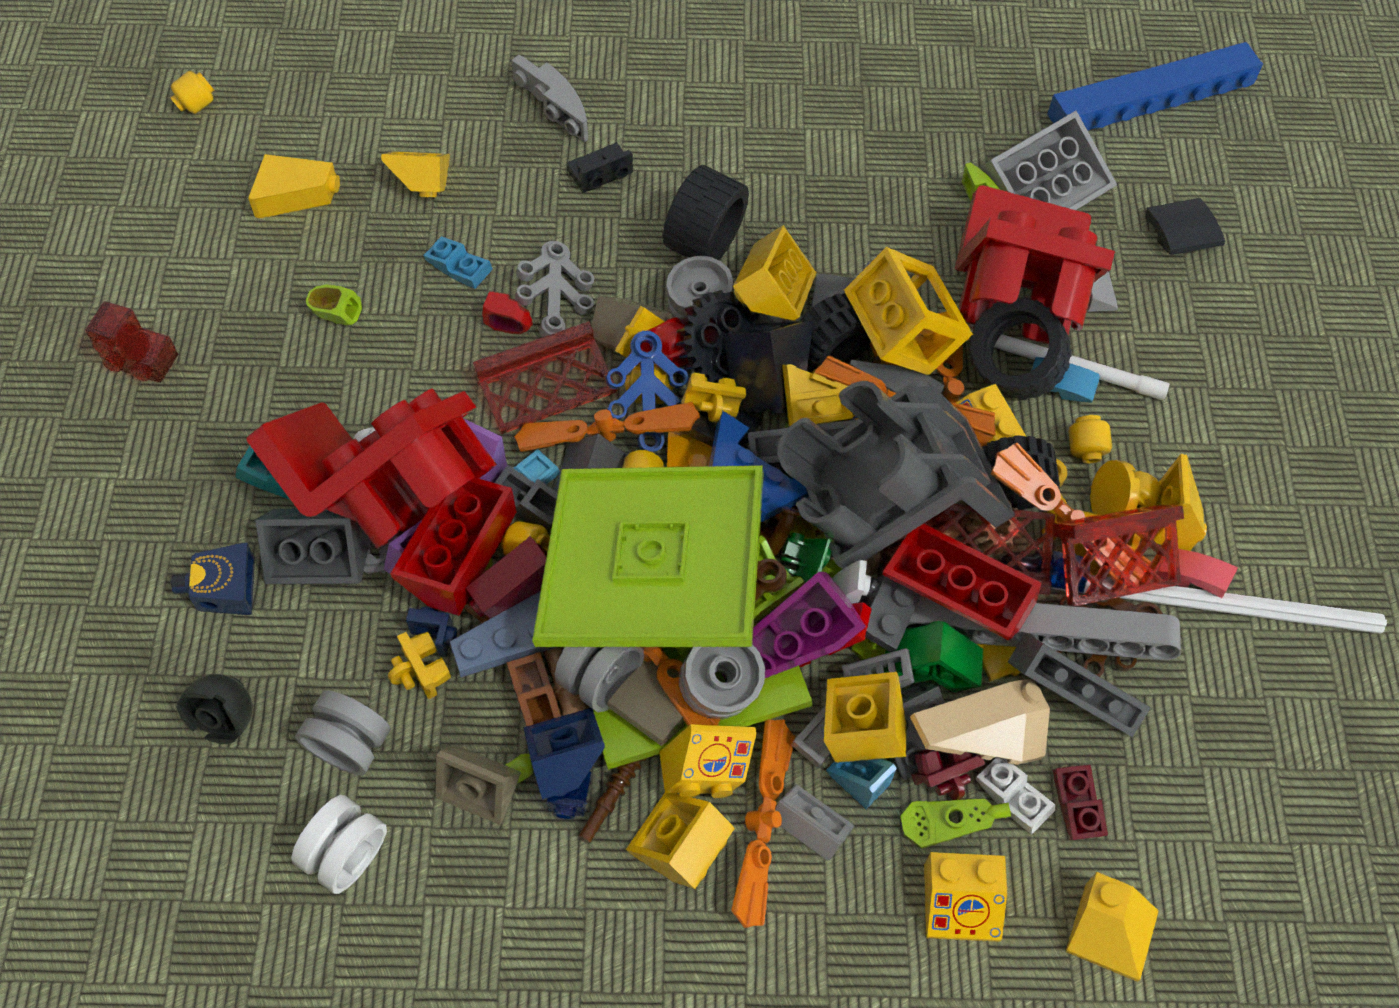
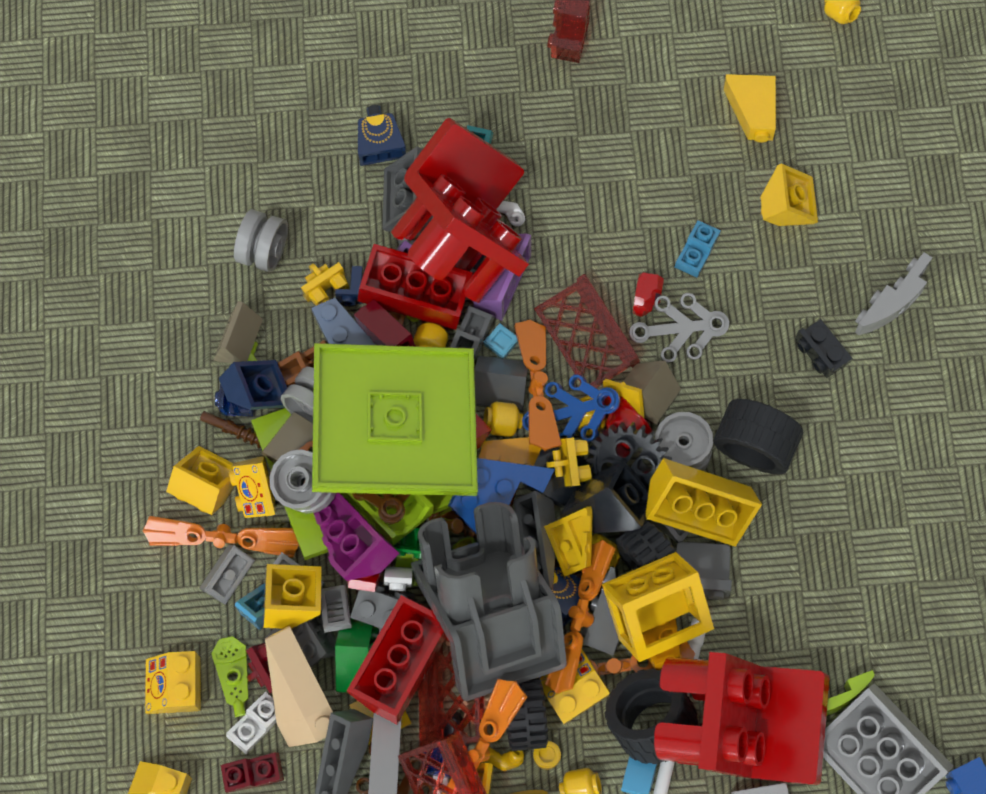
camera: 90 degrees right, 10 degrees up
pearl dark grey cylinder [176,674,253,744] -> none
white wheel [291,795,387,894] -> none
lime rock [306,284,362,325] -> none

